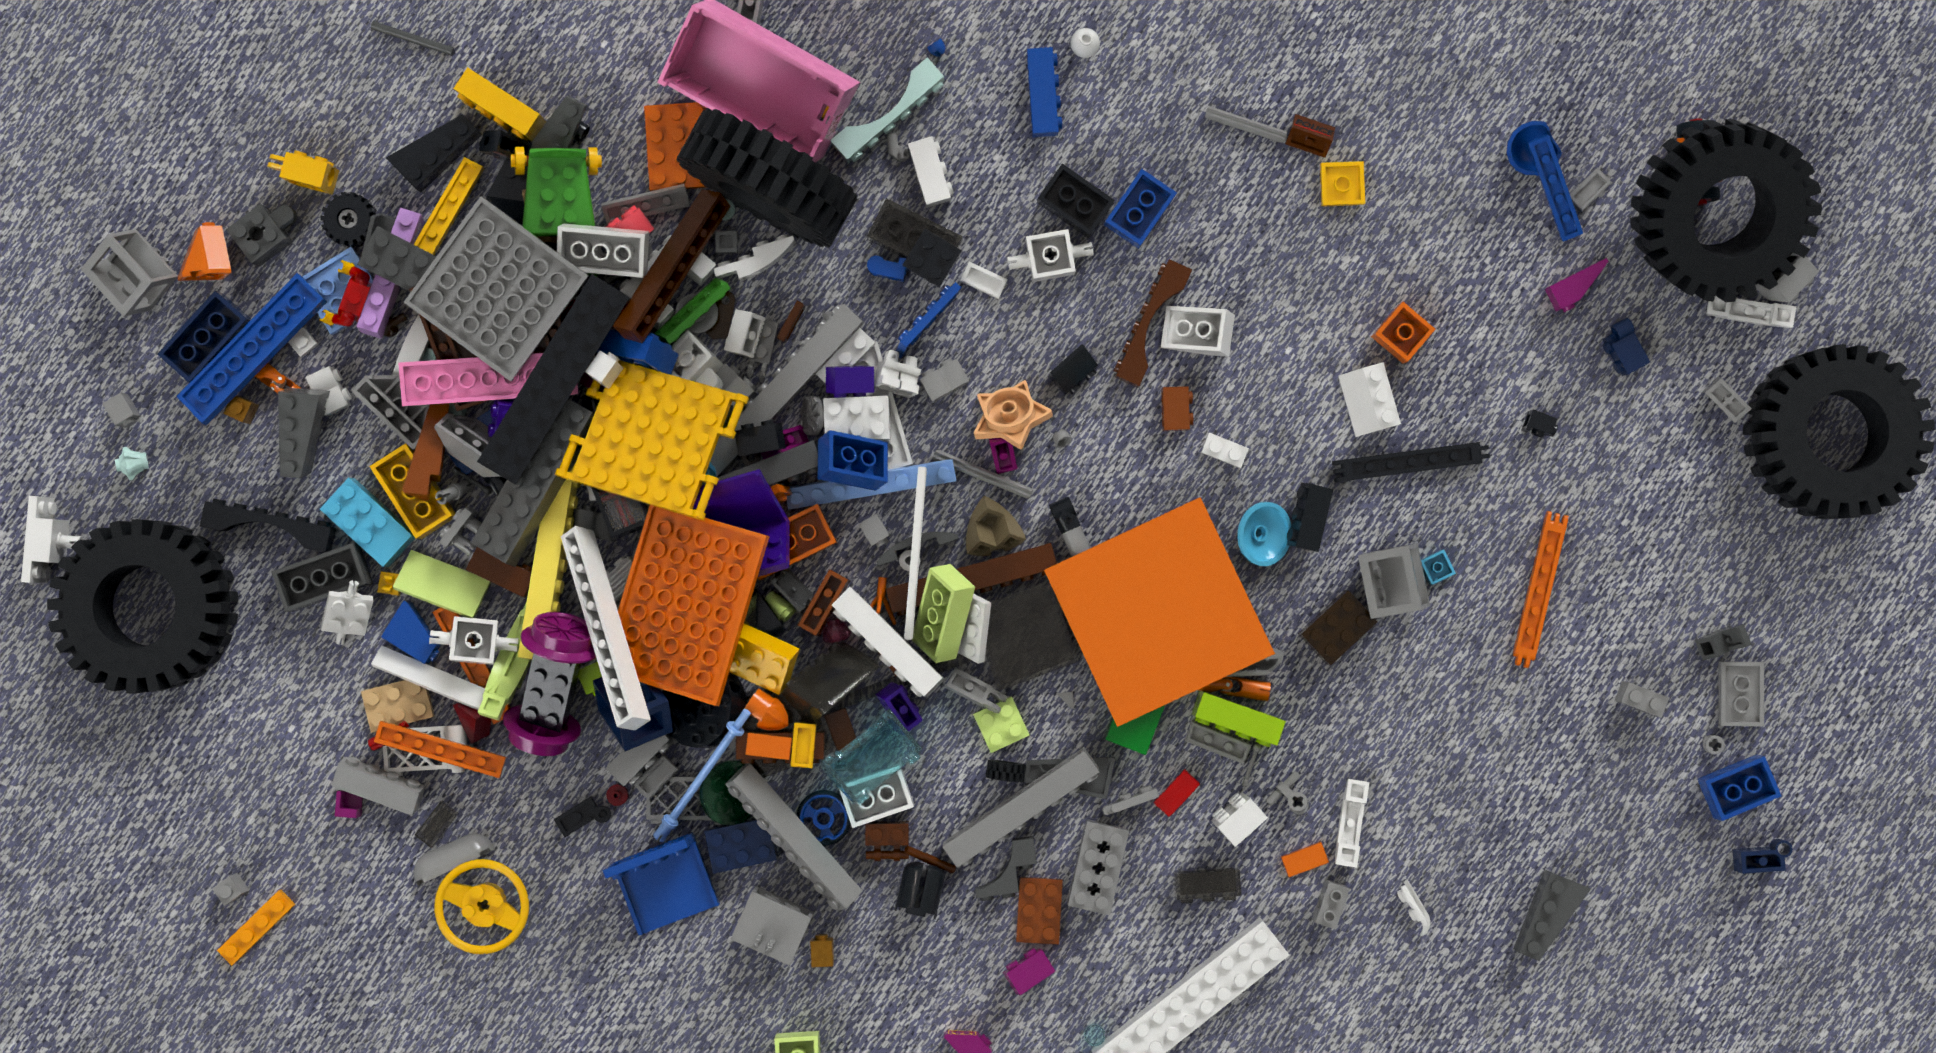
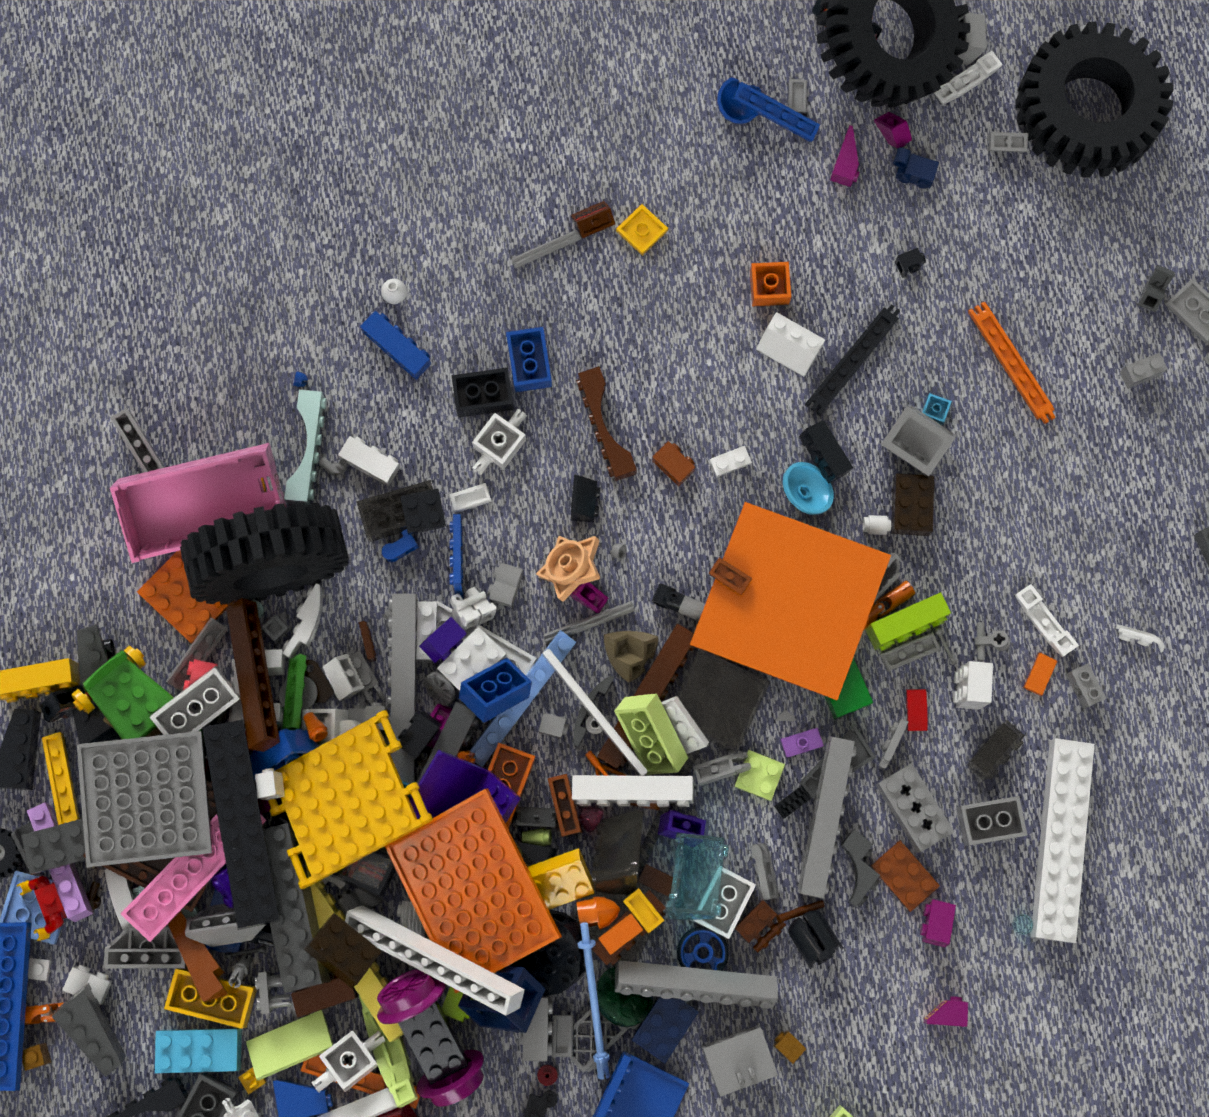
camera: 45 degrees left, 10 degrees down
white slope [1161,306,1235,357] -> none
none -> orange cone [303,712,328,742]
none -> dark brown brick [304,913,382,988]
none -> dark orange plate [709,557,752,595]
none -> light grey hinge [751,843,779,900]
none -> medium lavender plate [780,728,824,758]
none -> white brick [863,515,891,535]
none -> magenta slope [874,112,912,148]
none -> light grey brick [956,796,1027,847]

